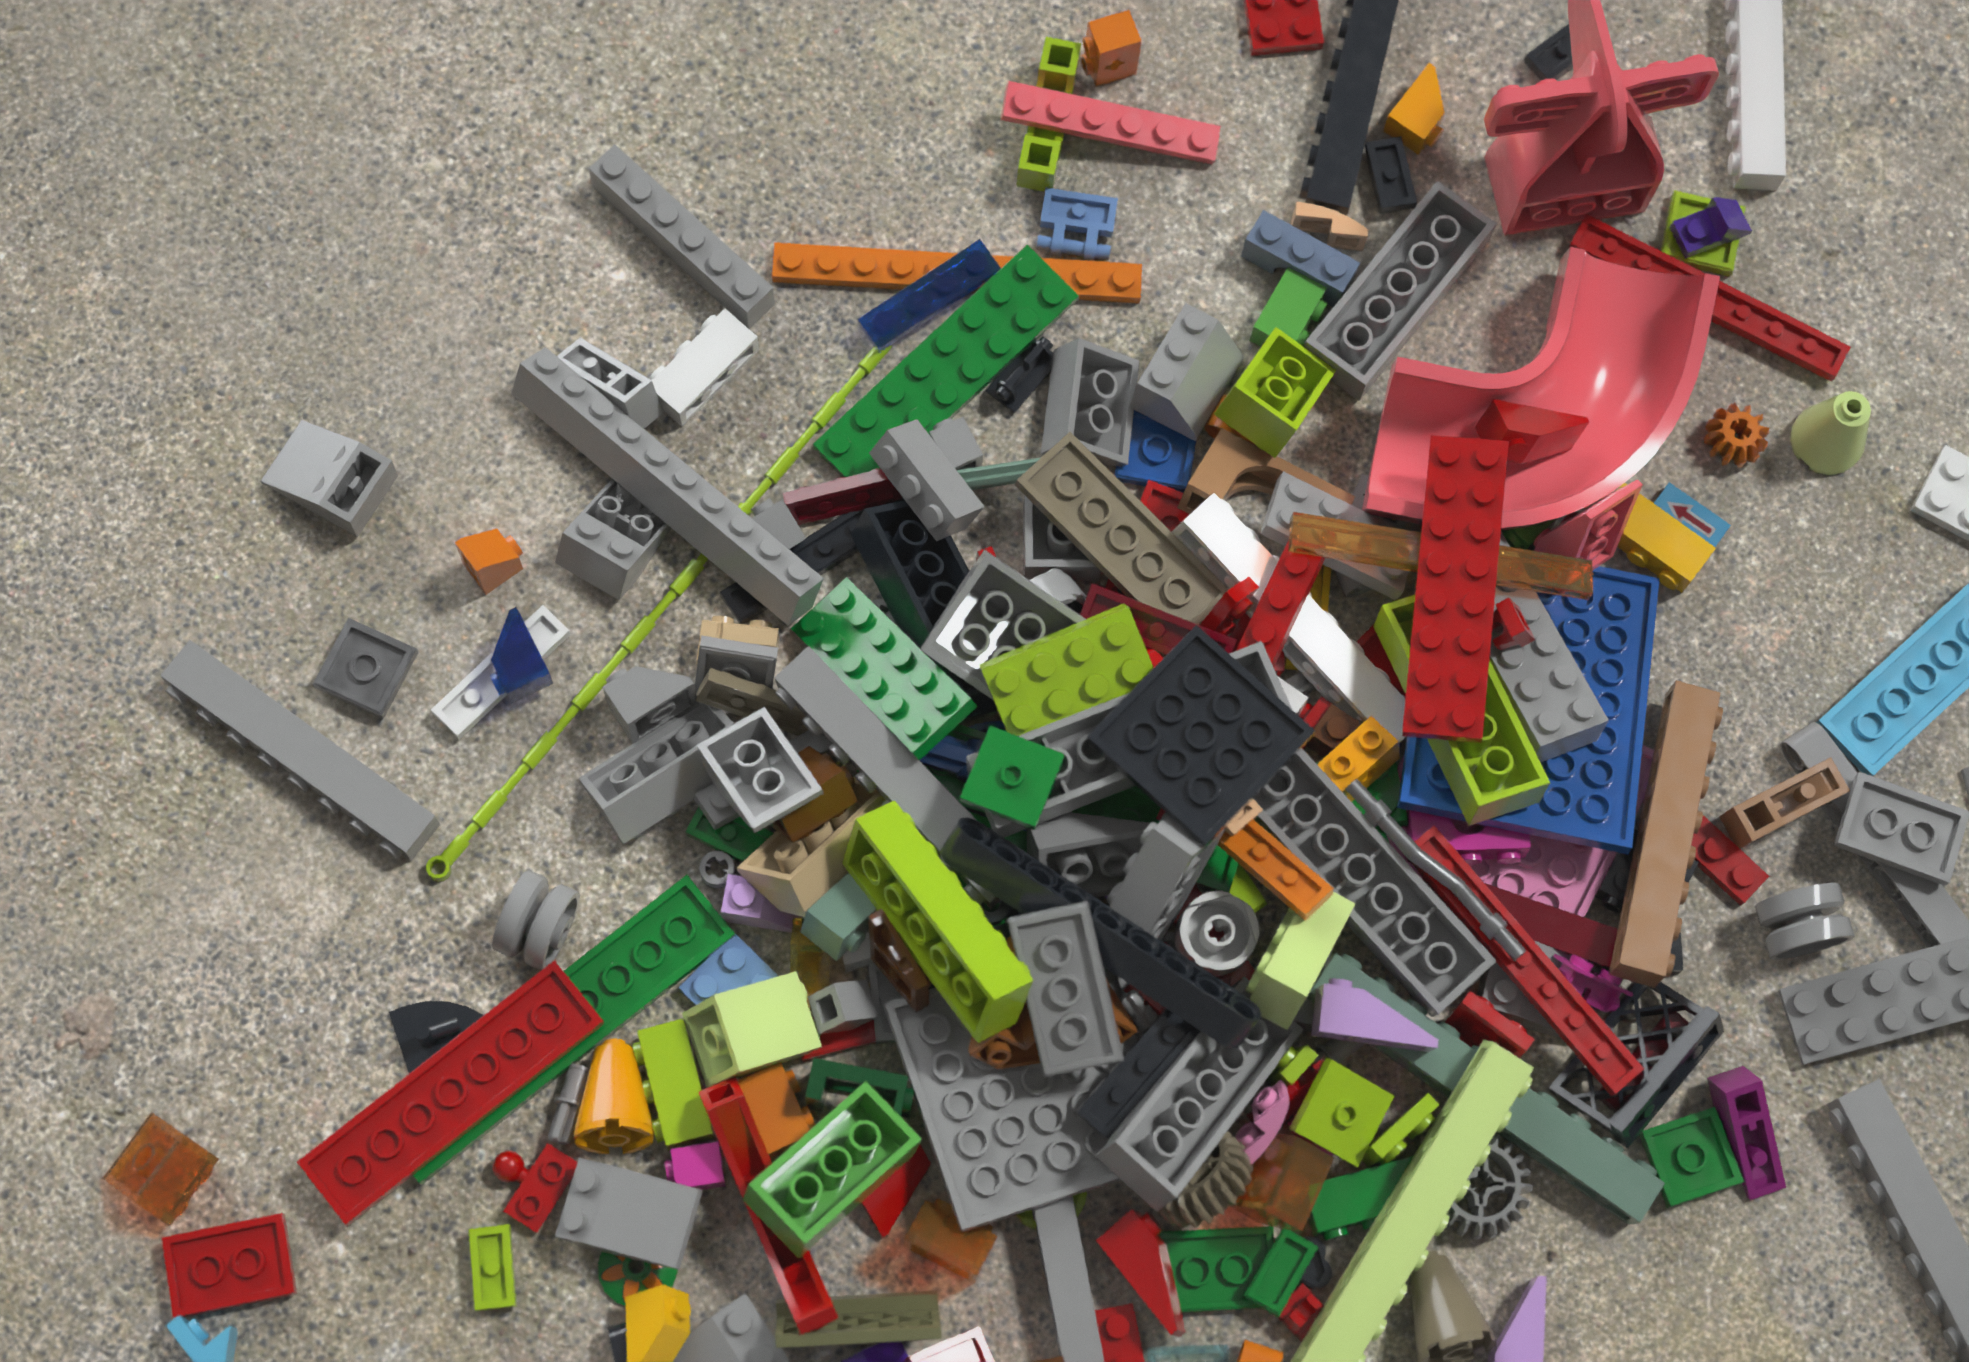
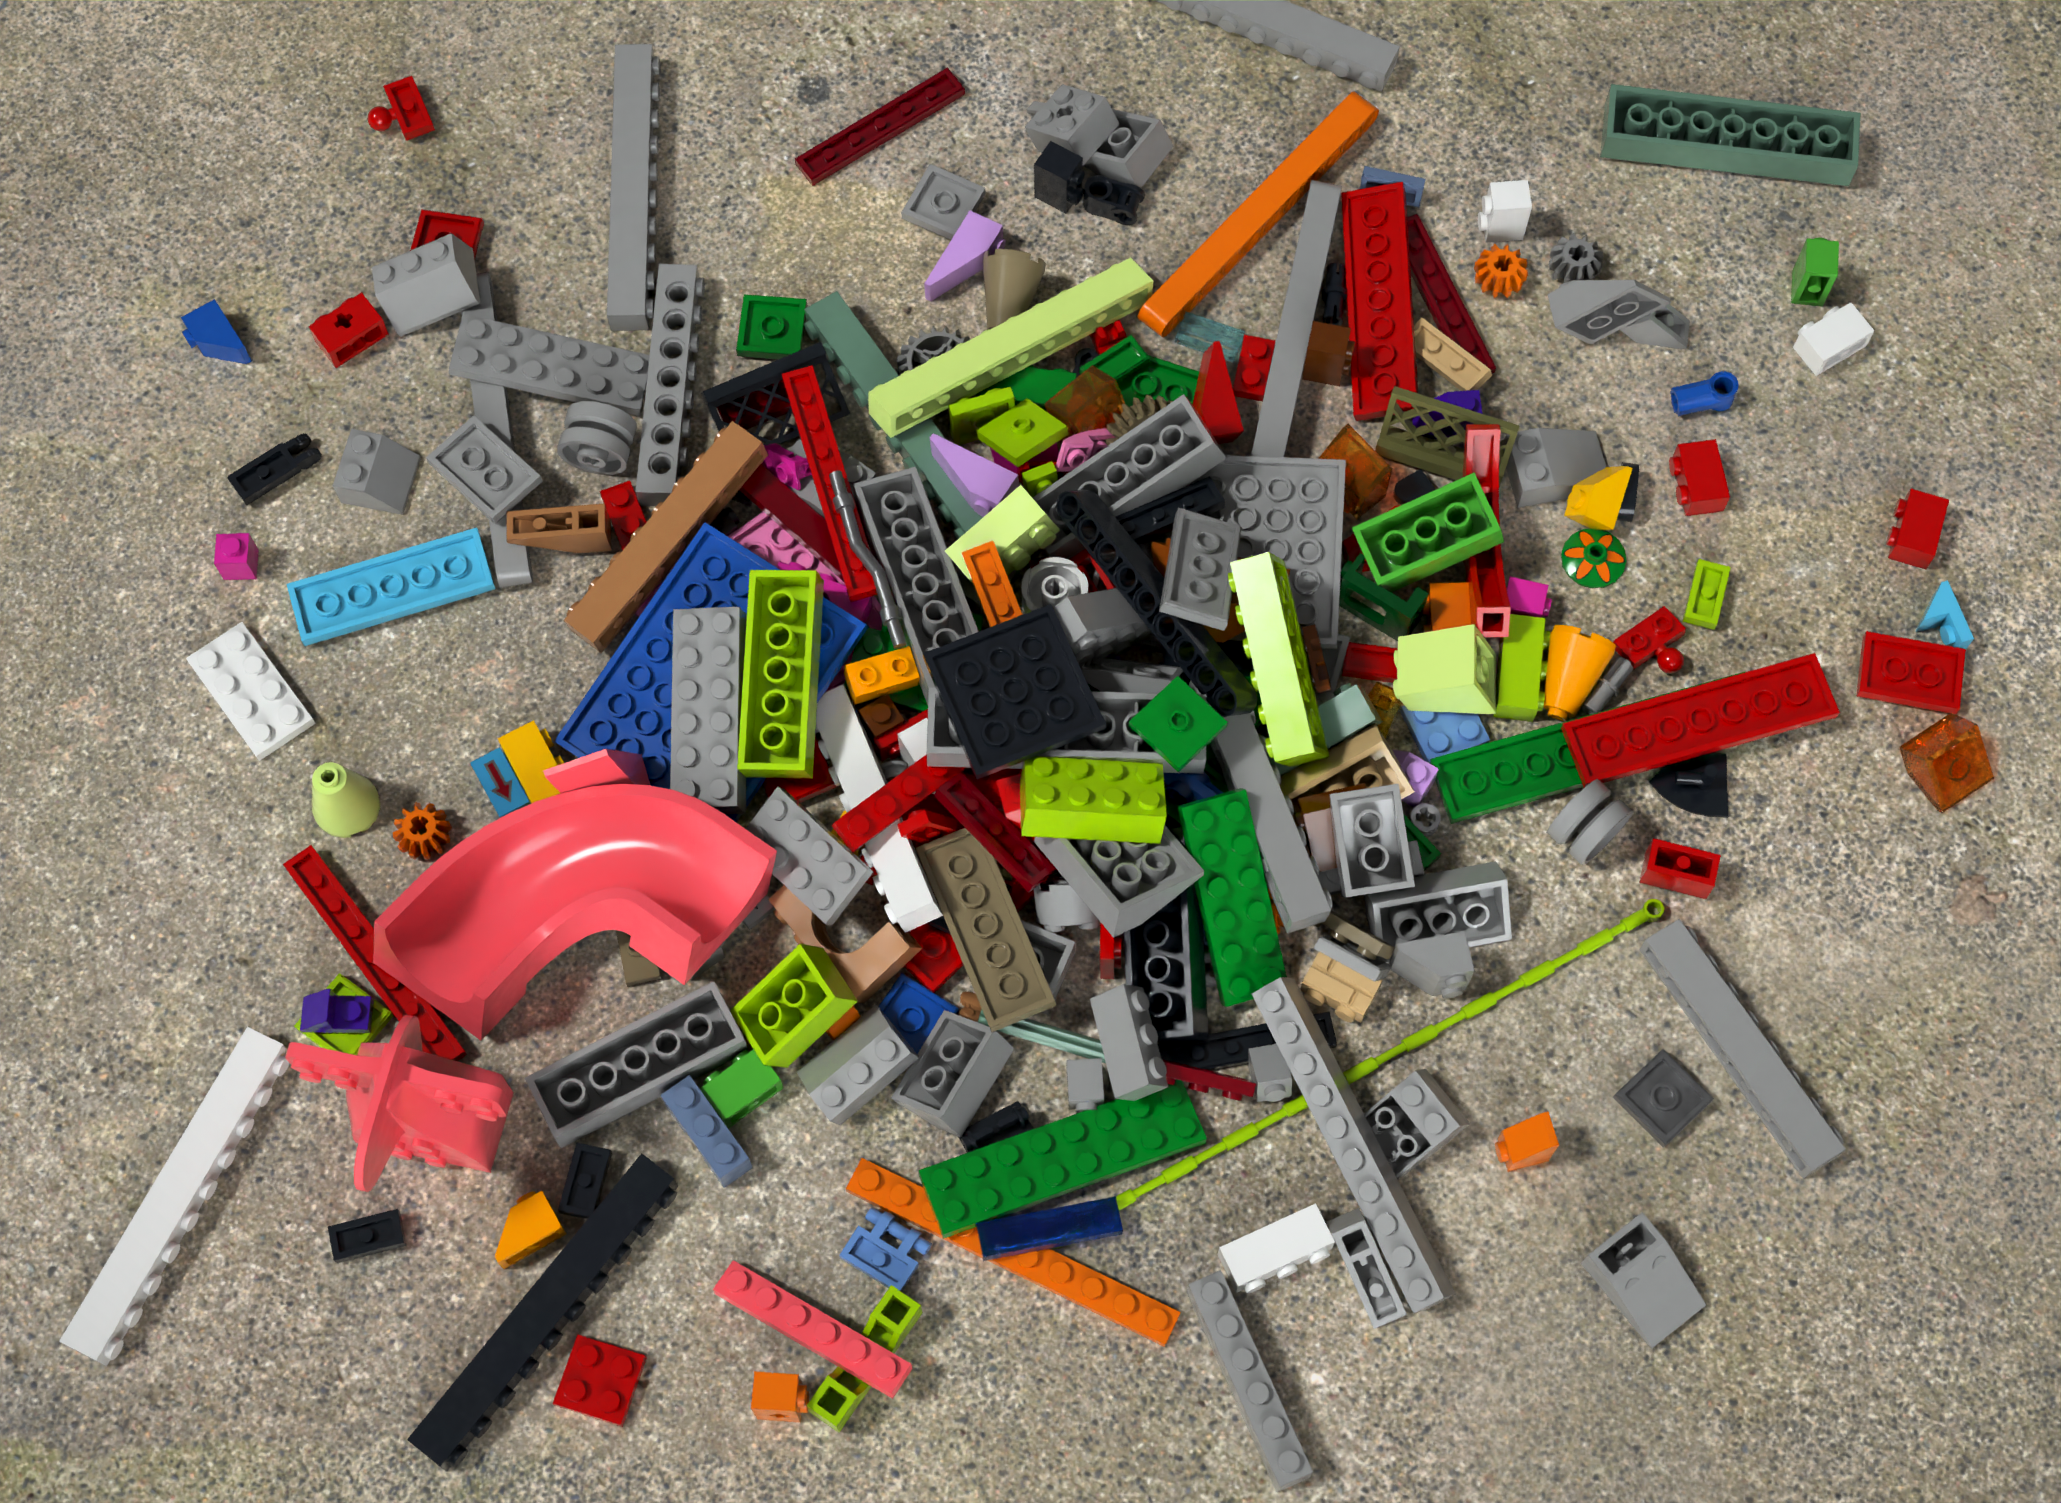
camera: 150 degrees left, 5 degrees down
white plate [431,605,571,740] -> none
clear blue slope [489,607,553,704] -> none
light grey slope [555,1158,703,1270] -> none
light grey brick [808,980,878,1034] -> none
clear orange tile [1288,512,1593,600] -> none
light nougat slope [1292,202,1368,251] -> none
red plate [1402,435,1509,743] -> none
red plate [1444,991,1535,1059] -> none
red slope [1475,399,1590,464] -> none
red tile [1492,597,1535,650] -> none
magenta slope [1707,1066,1786,1200] -> none
none -> light grey brick [635,264,705,507]
none -> black tile [1393,469,1435,505]
none -> red brick [1639,838,1721,899]

